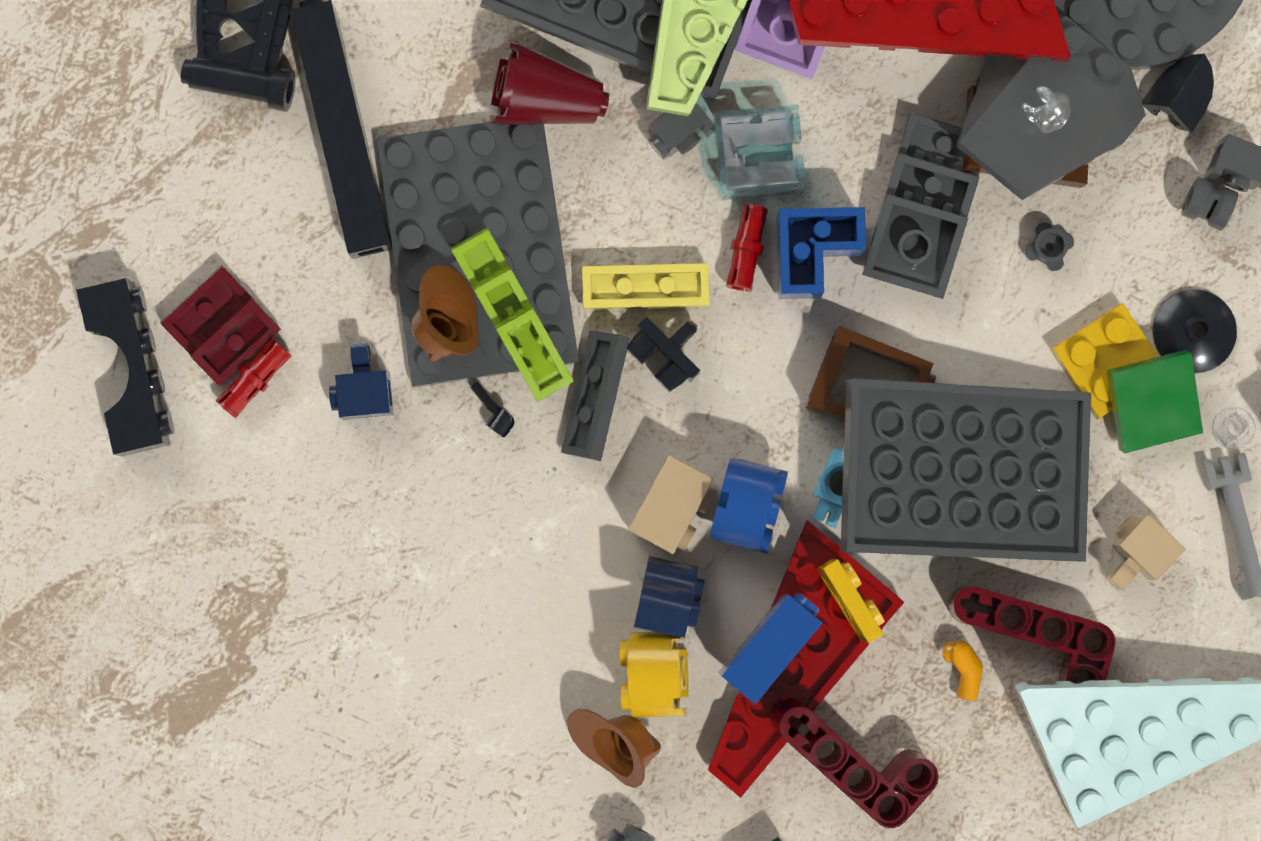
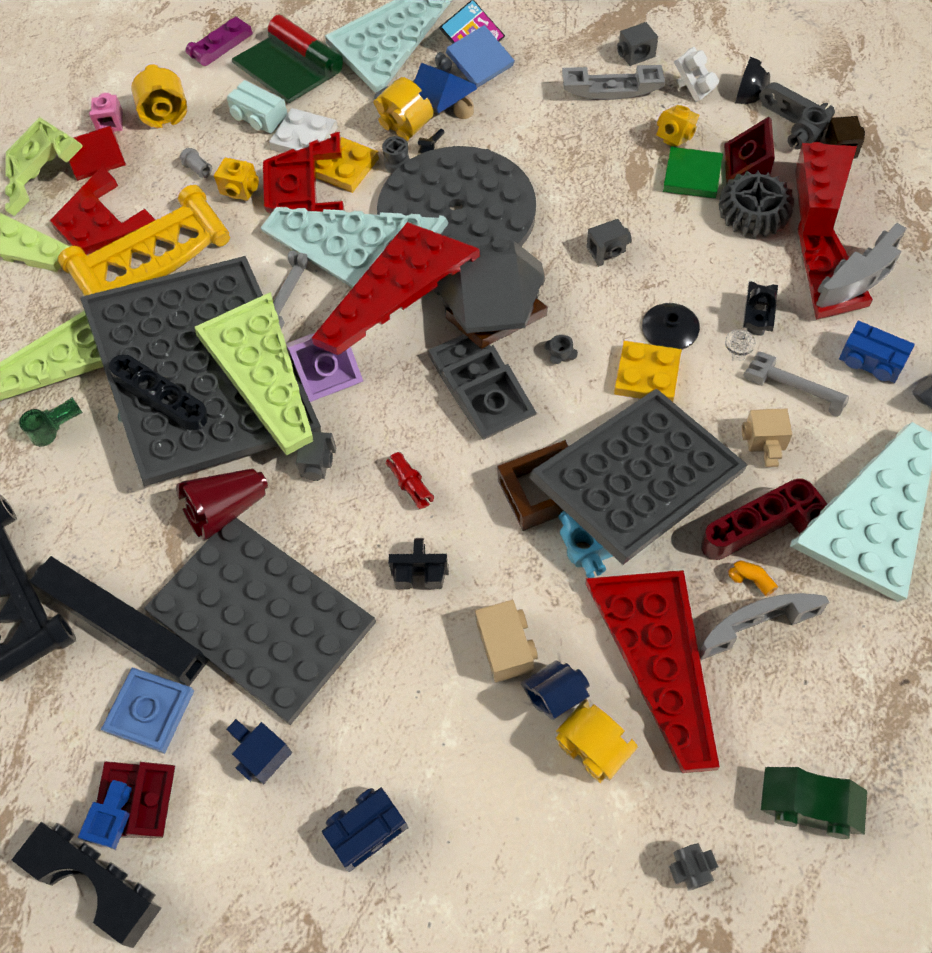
camera: 40 degrees left, 25 degrees down
red pin [215,338,292,418] -> none
dark orange piece [411,265,478,362] -> none
lime slope [450,228,574,402] -> none
black hand [470,382,515,438] -> none
dark grey plate [561,330,630,461] -> none
dark orange piece [567,708,661,788] -> none
light yellow plate [582,263,710,310] -> none
blue brick [709,458,788,554] -> none
piece [713,104,806,201] -> none
blue brick [718,593,822,704] -> none
dark red beam [771,699,939,829] -> none
blue brick [777,207,866,299] -> none
yellow plate [816,559,885,644] -> none
clear plate [1022,86,1071,134] -> none
green tile [1106,350,1203,454] -> none
black brick [1142,53,1214,133] -> none
dark grey wheel [1181,176,1238,231] -> none
none -> blue plate [78,780,132,850]
none -> medium blue tile [101,667,194,754]
none -> dark blue brick [321,787,408,872]
none -> light grey slope [699,593,829,660]

